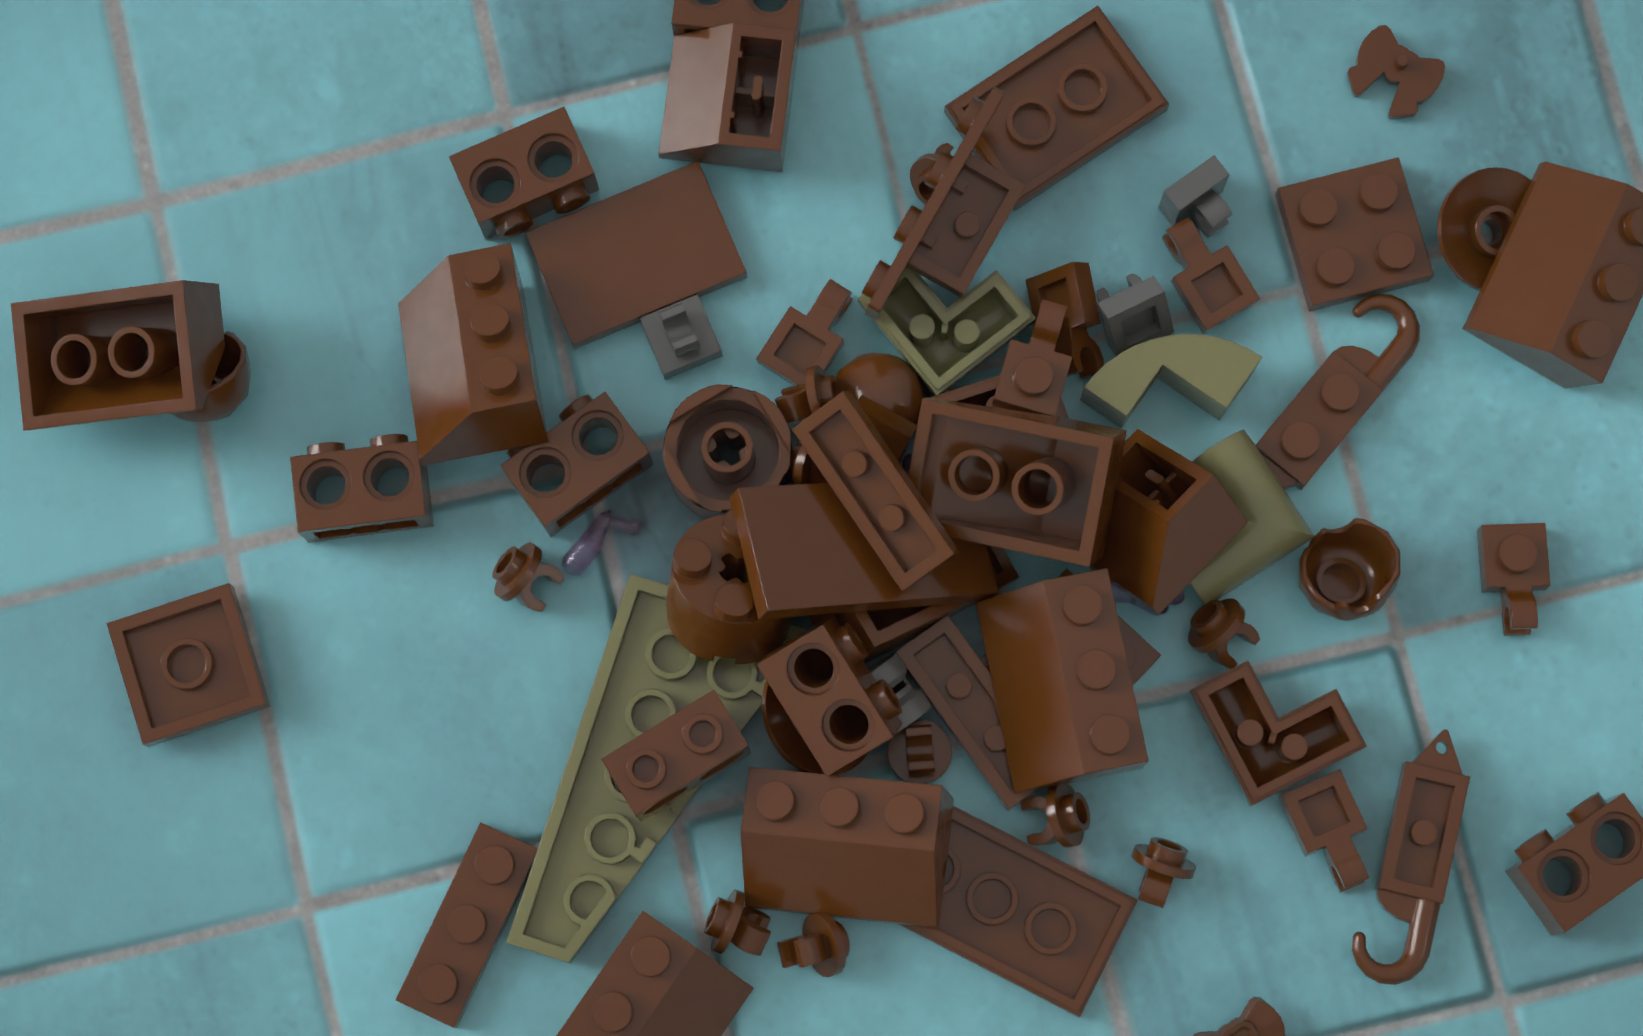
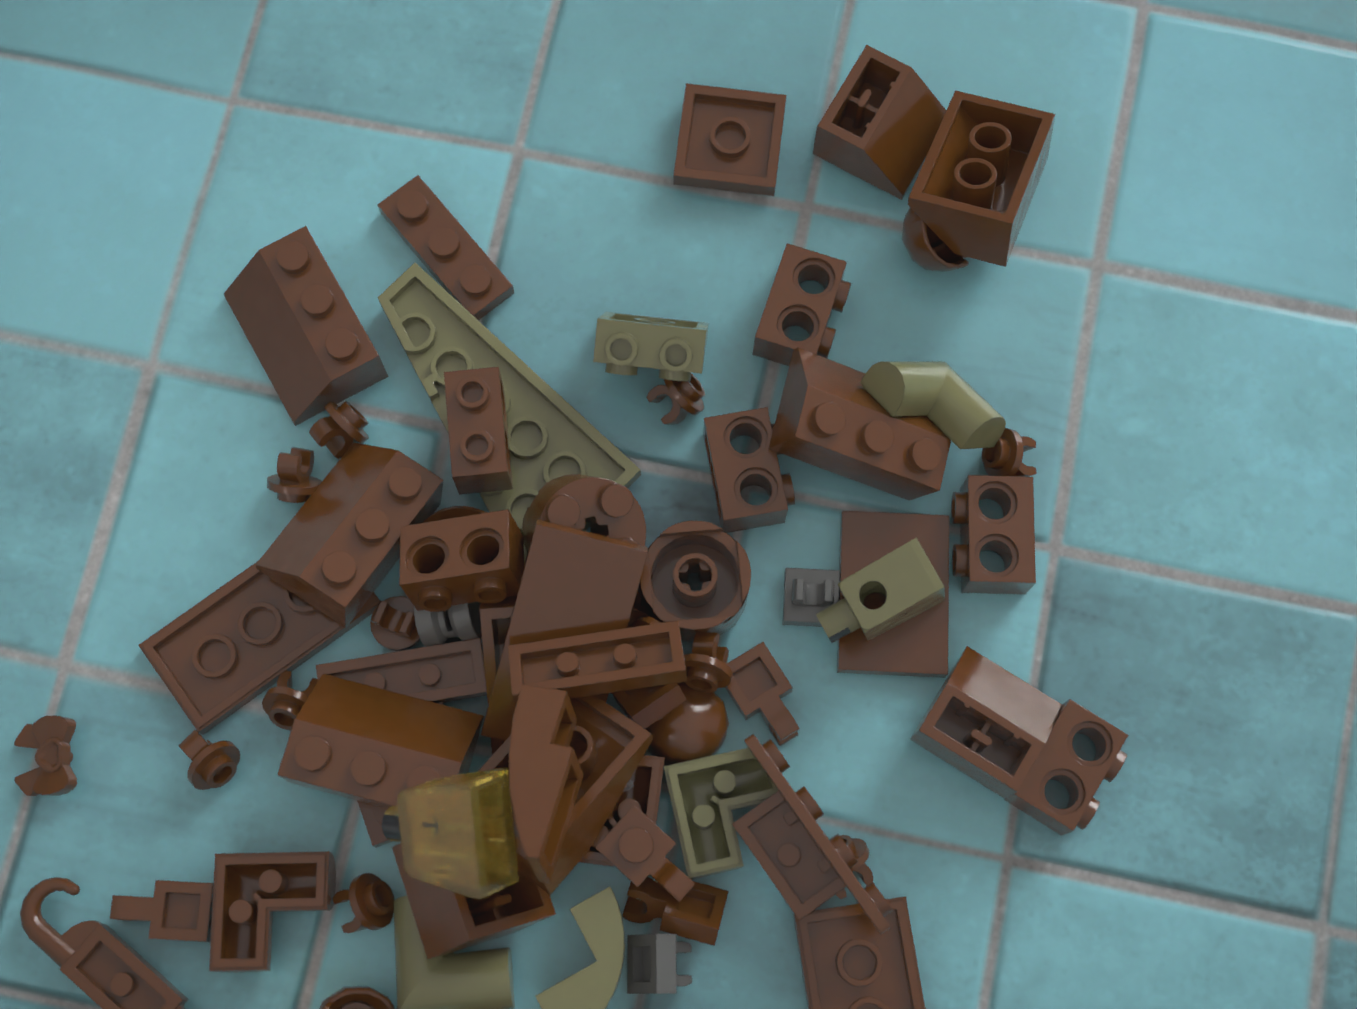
camera: 110 degrees right, 5 degrees down
clear purple piece [561,510,641,576] -> none
none -> clear yellow torso [382,768,519,899]
none -> reddish brown slope [509,684,584,884]
none -> olive plate [593,312,709,381]
none -> reddish brown slope [813,44,946,200]
none -> olive torso [816,537,945,643]
none -> olive brick [860,361,1006,449]
none -> reddish brown plate [982,428,1036,477]

